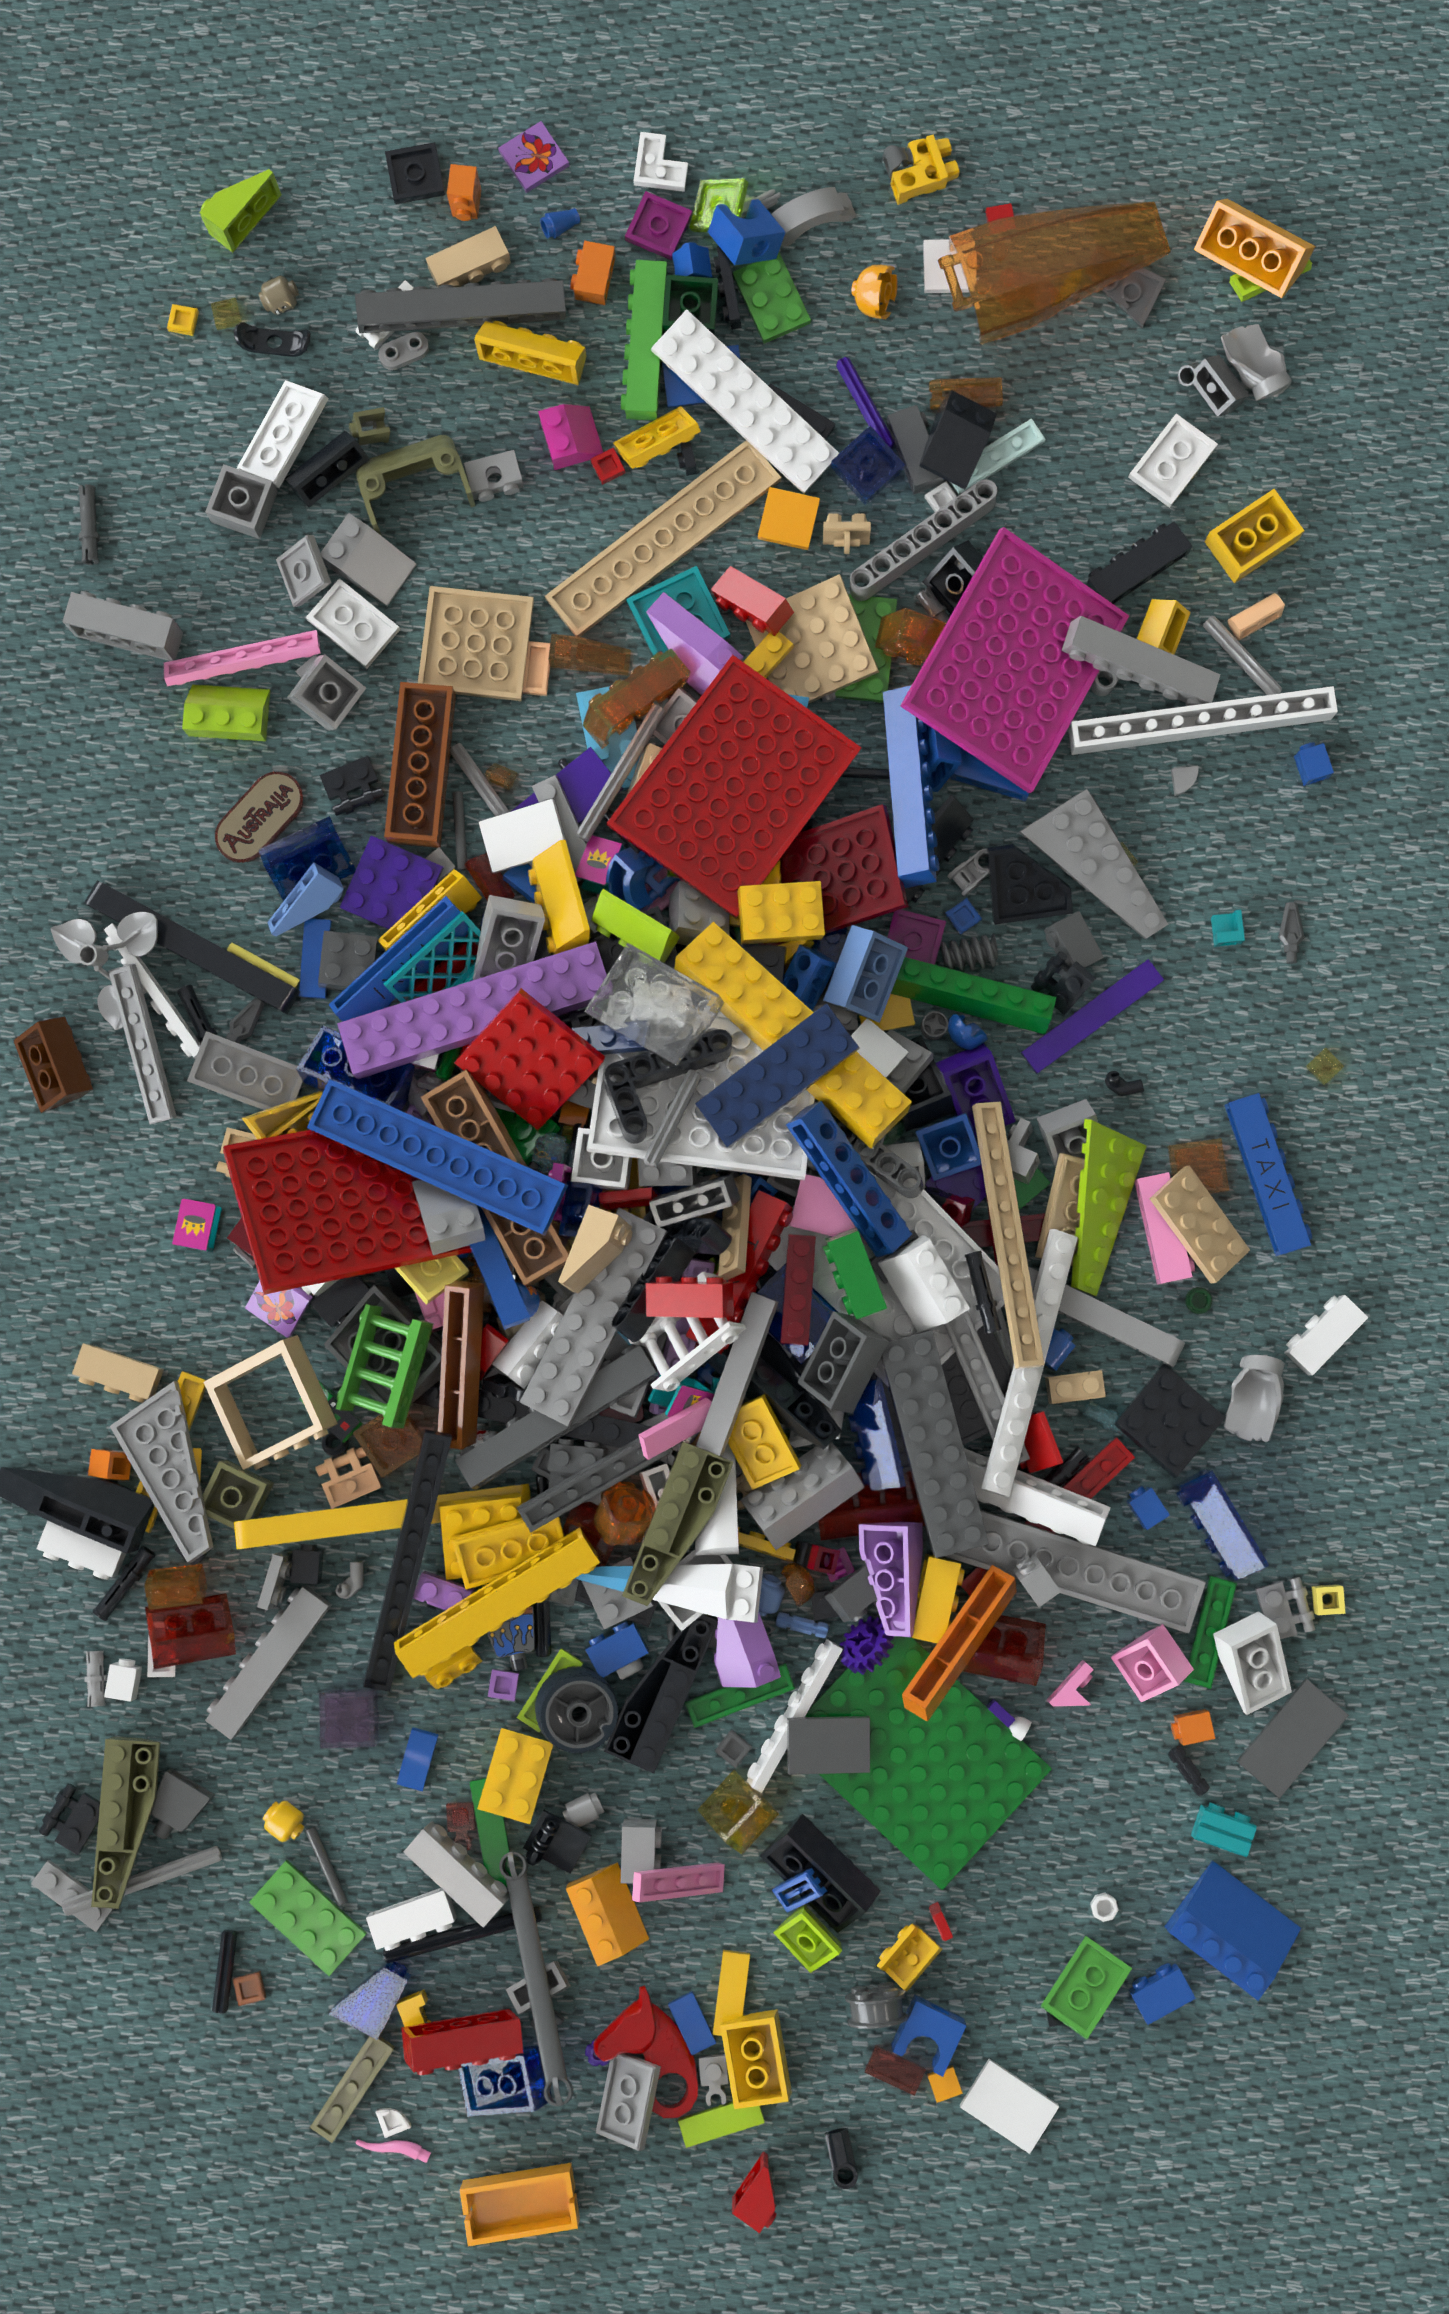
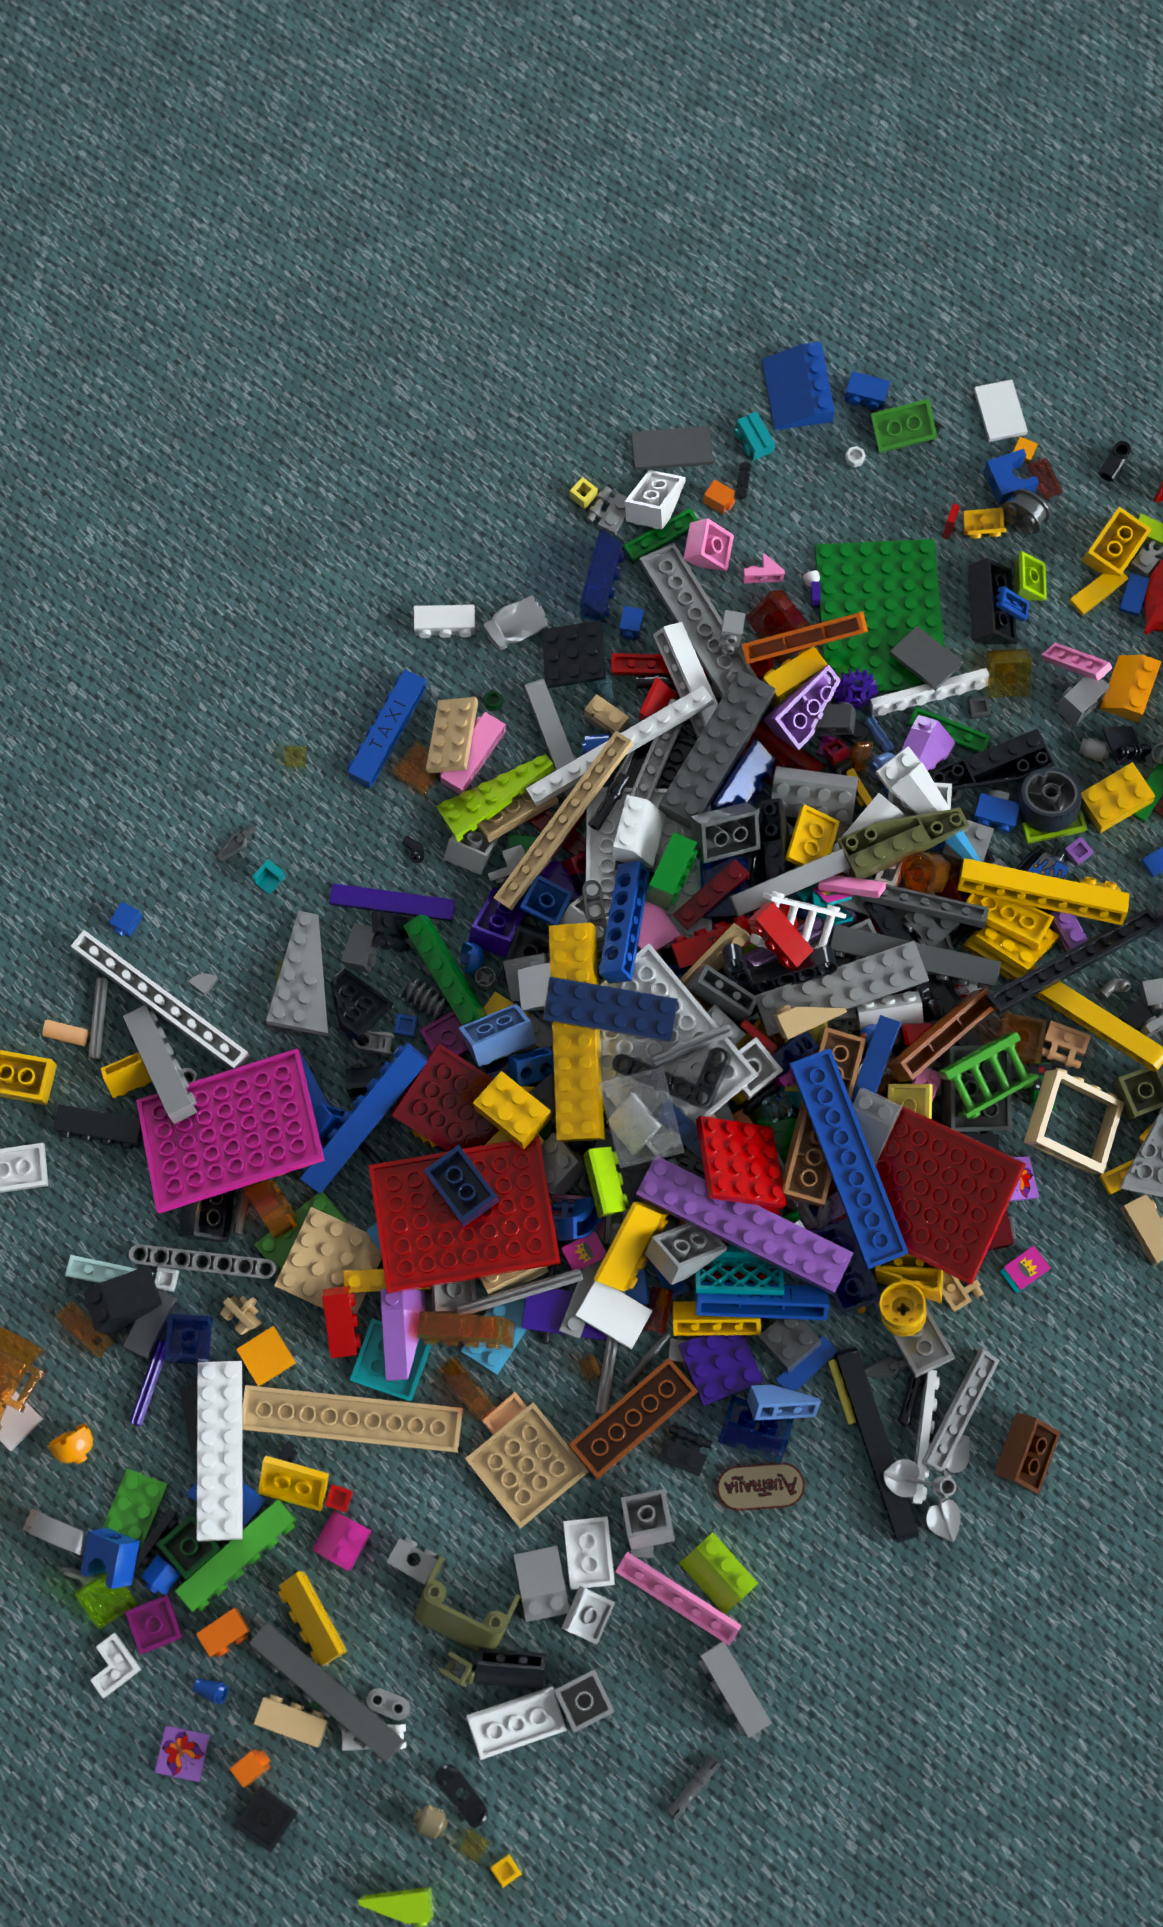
camera: 140 degrees left, 10 degrees down
none -> dark blue brick [423,1145,499,1227]
none -> yellow wheel [879,1281,927,1337]

